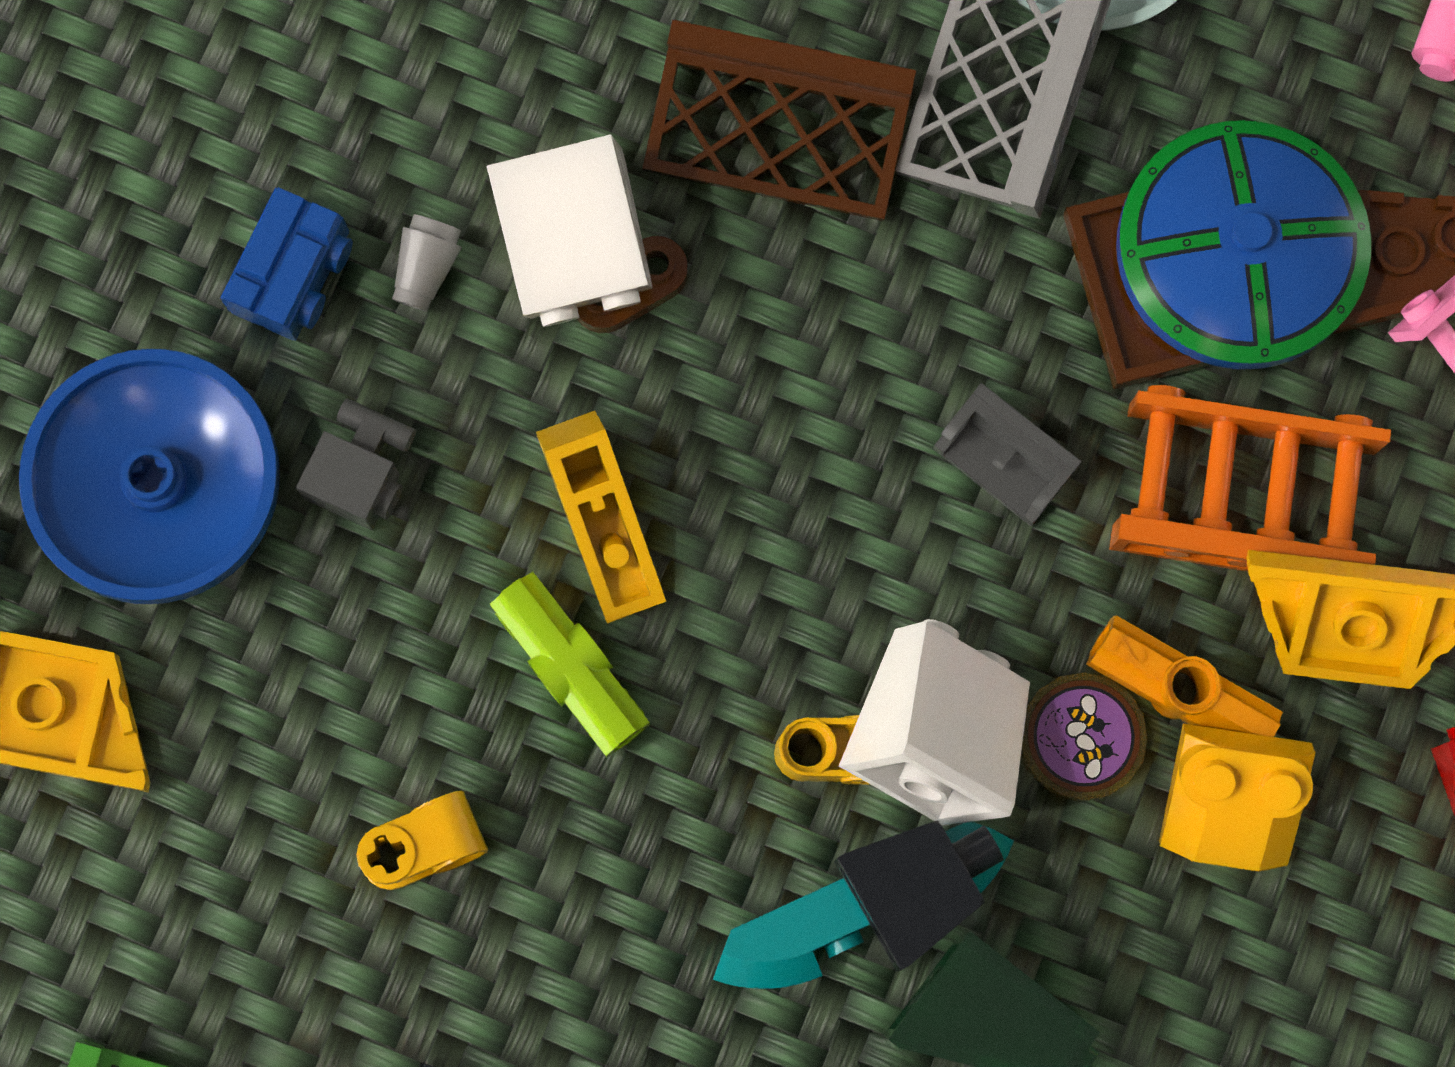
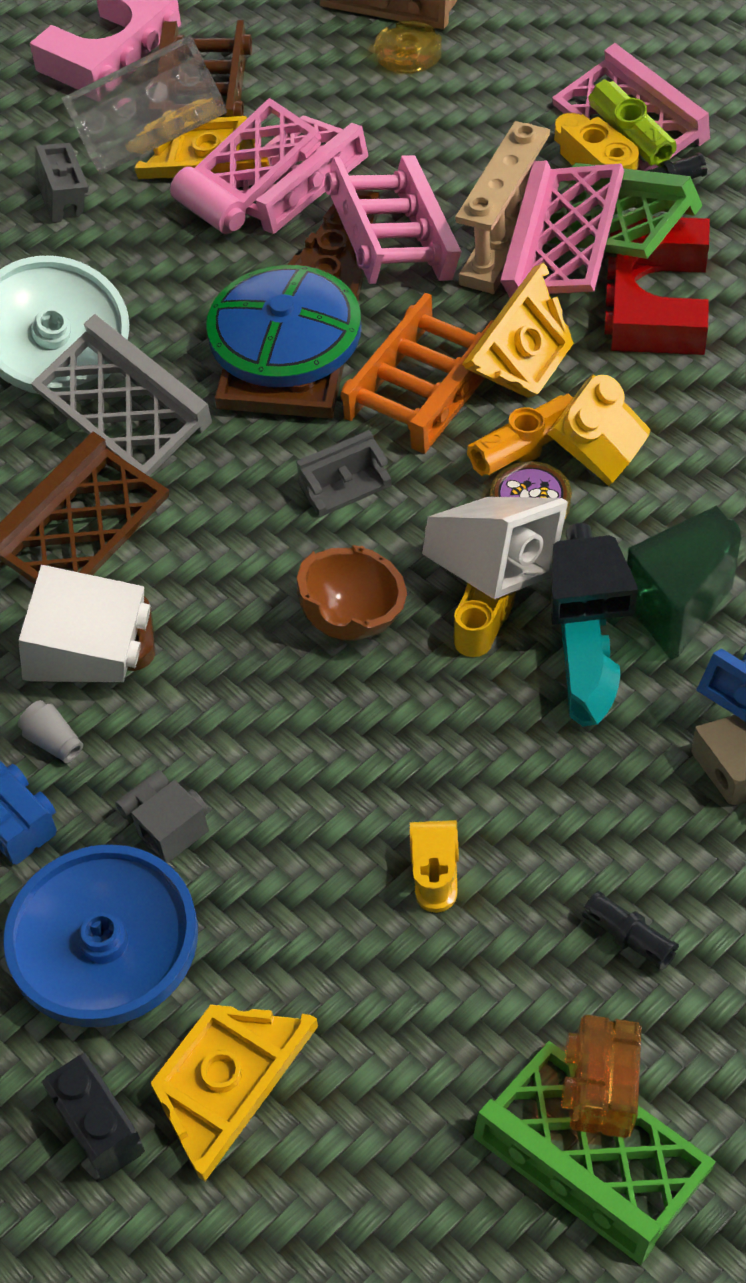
camera: 60 degrees left, 25 degrees down
lime piece [490,571,650,758] -> none
yellow slope [536,410,666,624] -> none
none -> dark orange cylinder [297,545,407,641]

